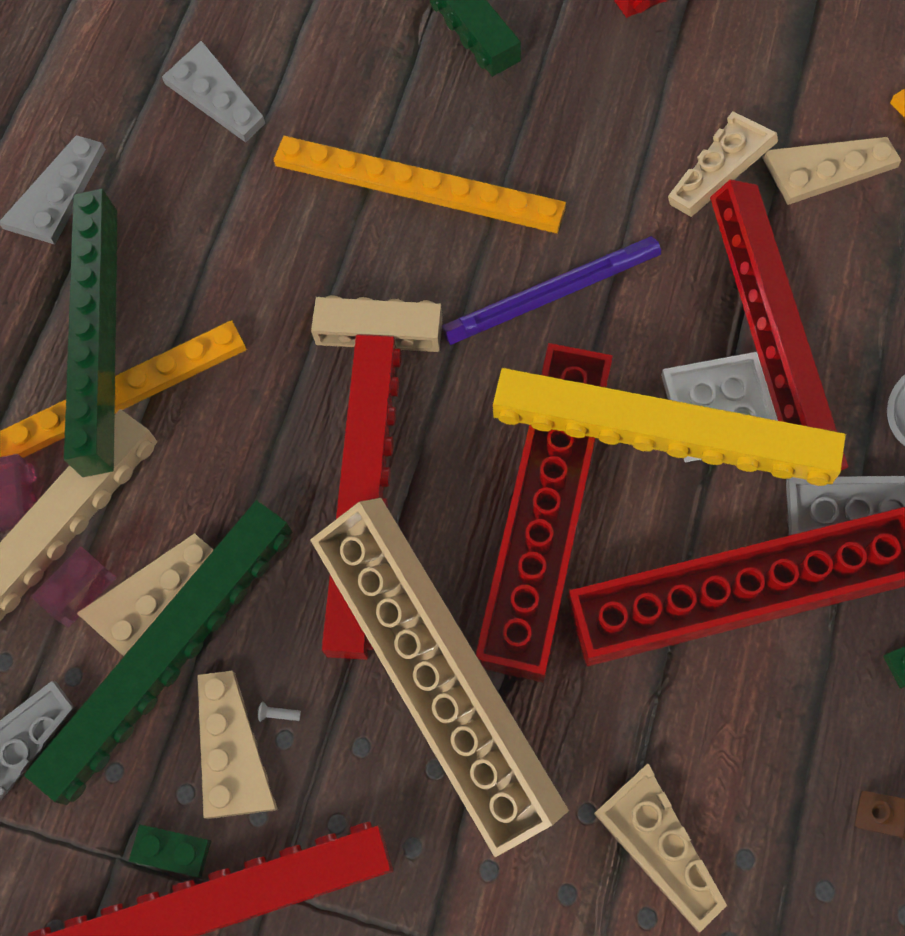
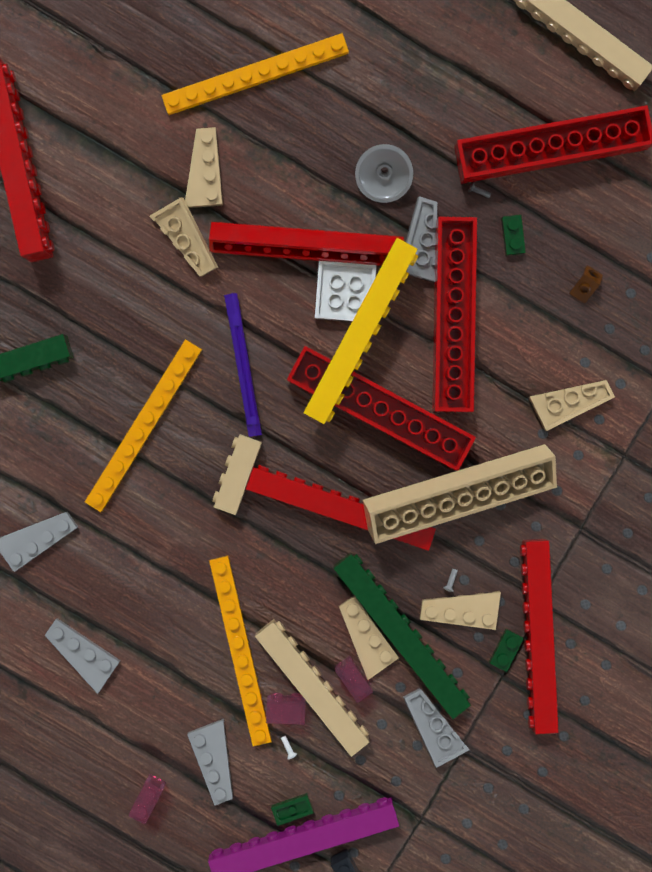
camera: 80 degrees left, 20 degrees up
dark green brick [64,188,118,477] -> none

